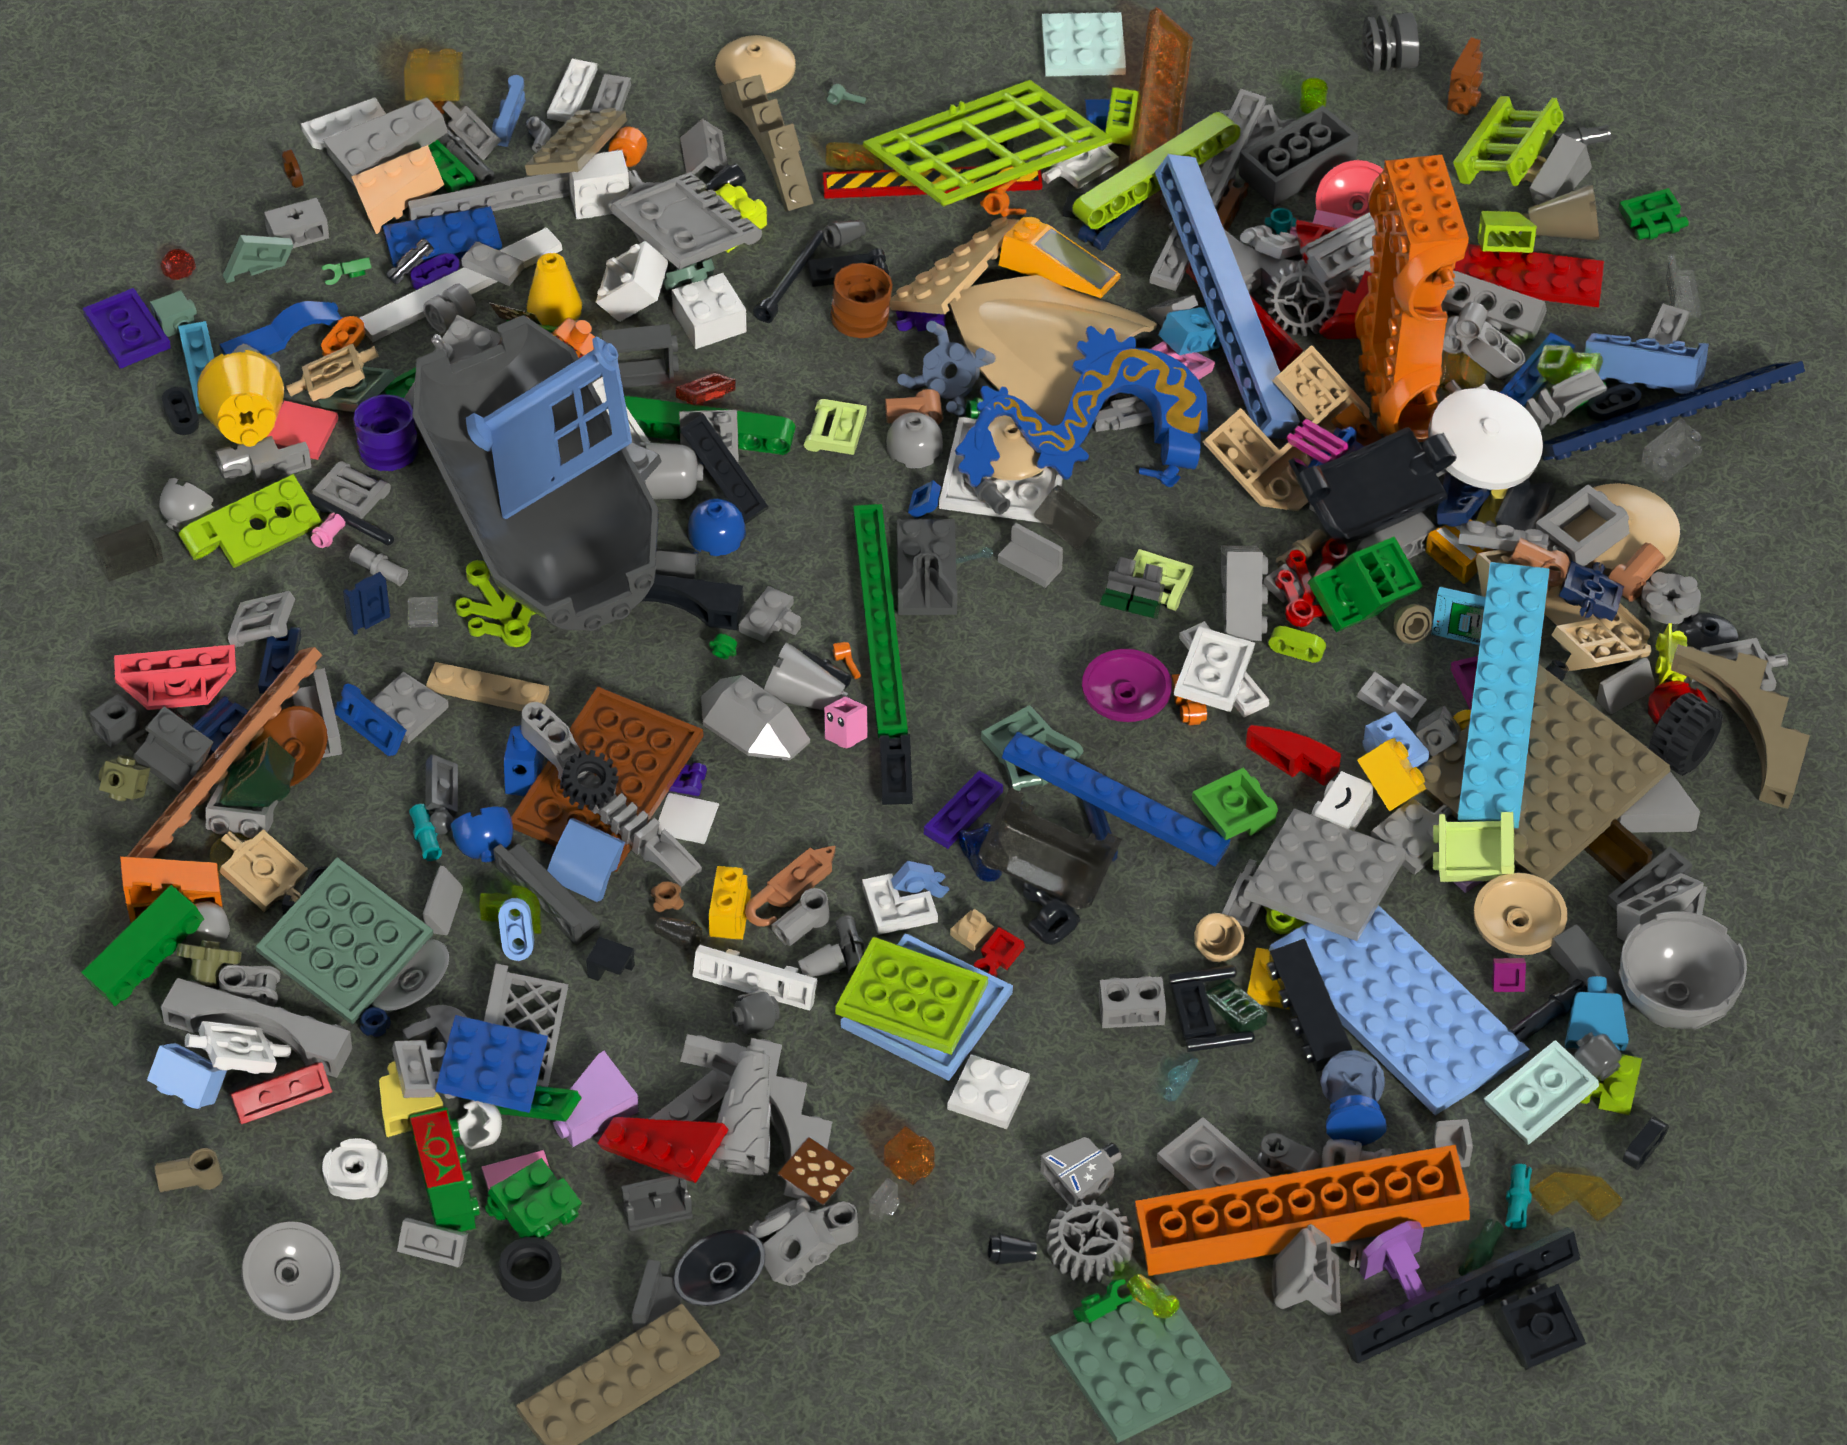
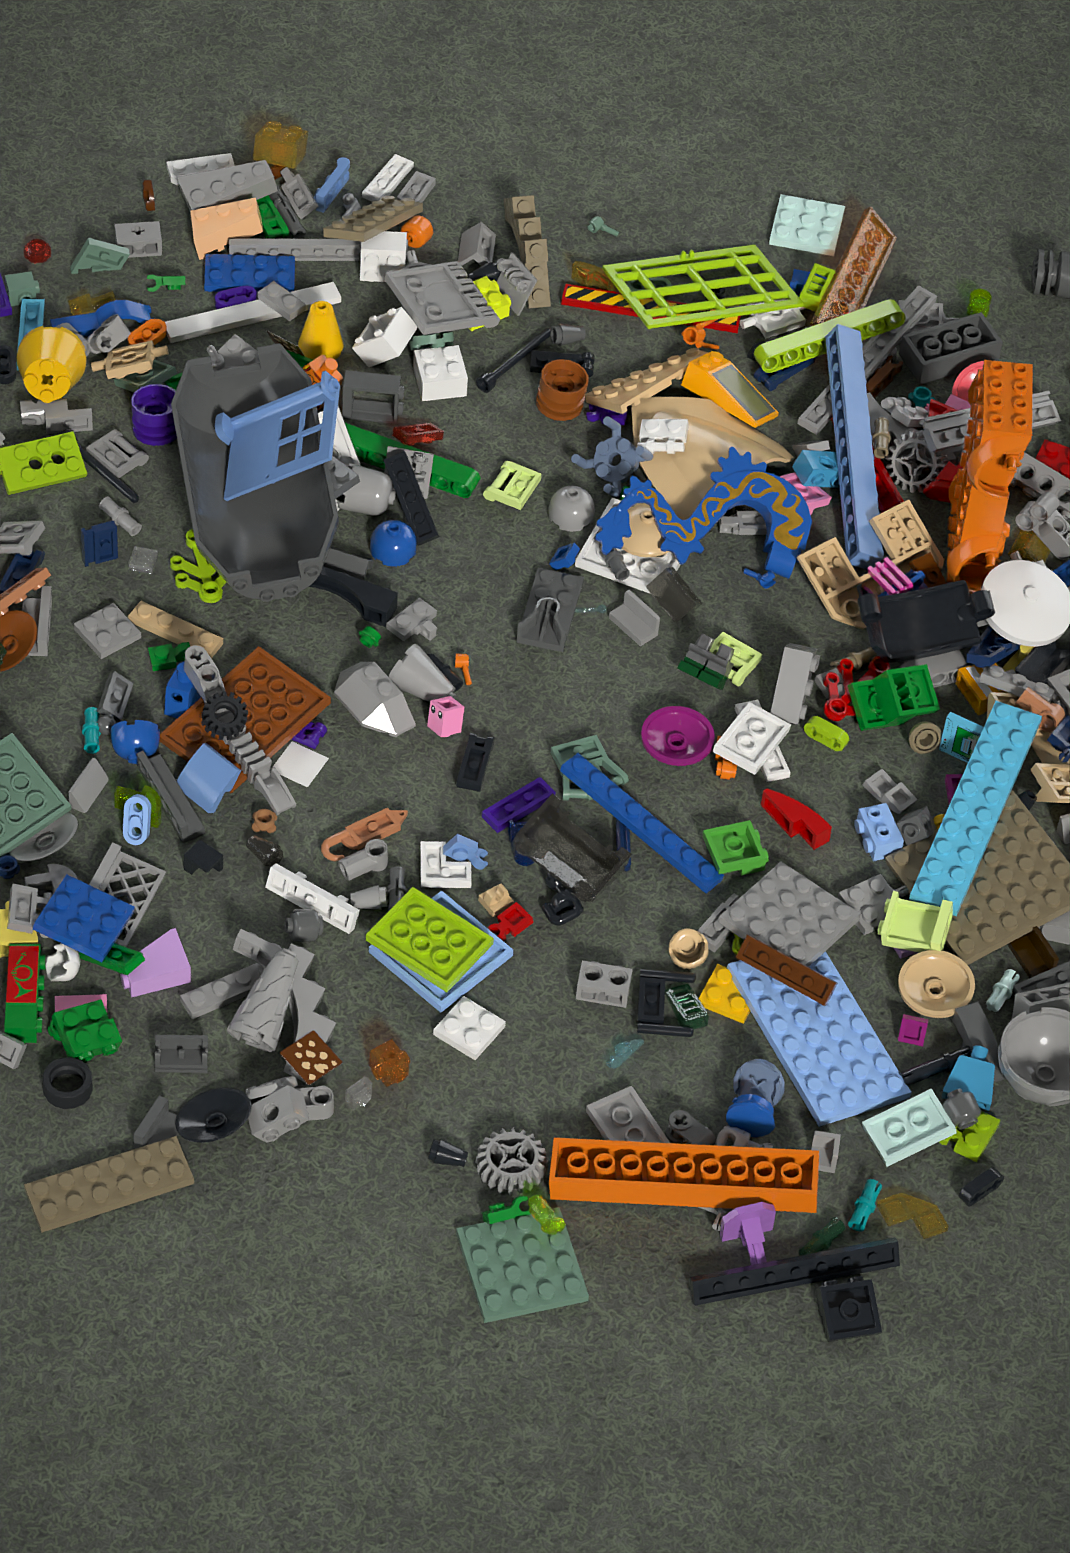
camera: 10 degrees right, 0 degrees up
coral tile [267,400,338,460] -> none
bright pink pin [311,513,345,548] -> none
blue plate [334,684,407,756] -> none
black axle [386,238,434,285] -> none
light grey wheel [423,284,477,334] -> none
red wing [597,1117,729,1183] -> none
yellow window [709,866,751,940] -> none
tan dish [715,35,796,94] -> none
green plate [853,504,908,738] -> none
nougat piece [885,389,943,425] -> none
light grey torso [1040,1137,1121,1207] -> none
black brick [1266,938,1352,1072] -> none
light grey piece [1272,1224,1341,1316] -> none
white brick [1311,771,1374,831] -> none
yellow brick [1357,738,1427,811] -> none
none -> clear yellow slope [68,291,117,316]
none -> light grey piece [87,314,131,354]
none -> green plate [148,642,190,671]
none -> light grey hinge [497,253,537,316]
none -> white plate [637,419,689,454]
none -> reddish brown plate [736,935,838,1006]
none -> dark tan pin [872,417,891,459]
none -> light aqua axle [986,969,1020,1012]

